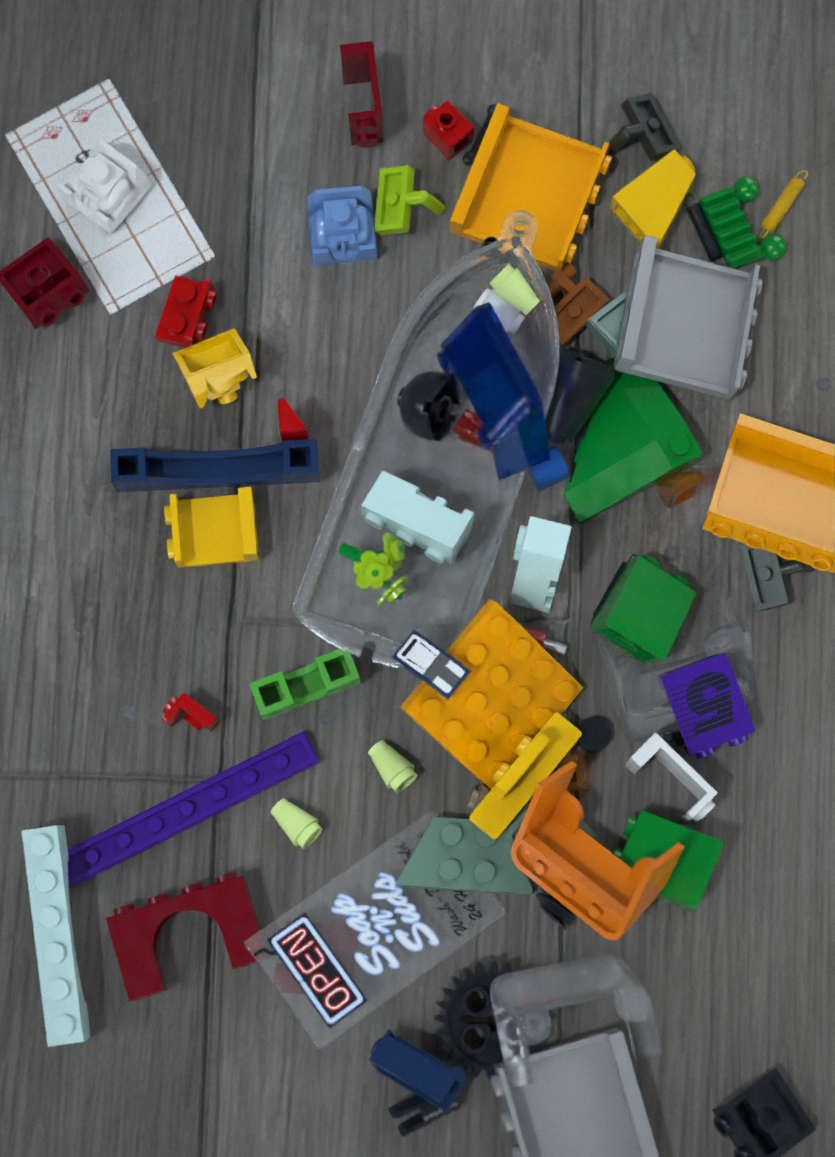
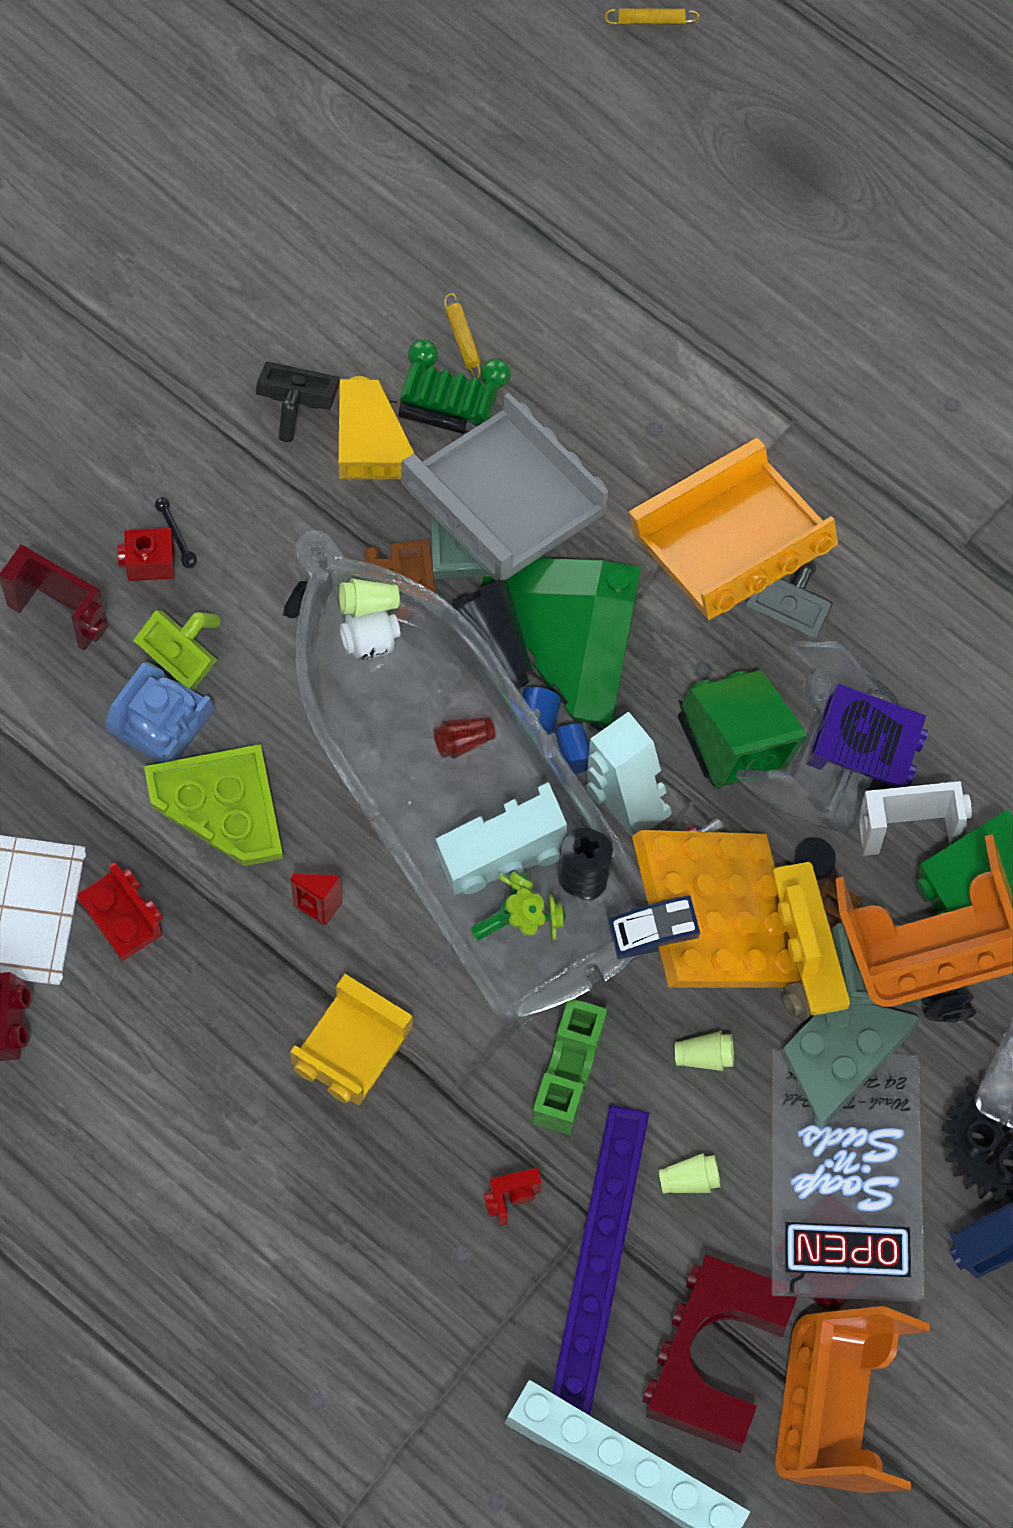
camera: 55 degrees left, 10 degrees down
dark blue arch [110,439,320,492] -> none
yellow brick [172,328,257,408] -> none
black cylinder [397,371,461,442] -> none
clear blue windscreen [437,302,551,480] -> none
light orange panel [450,103,612,271] -> none
clear orange slope [656,471,705,508] -> none
none -> lime plate [144,744,283,866]
none -> blue brick [551,724,590,778]
none -> black piece [557,827,613,901]
none -> orange windscreen [775,1306,930,1493]

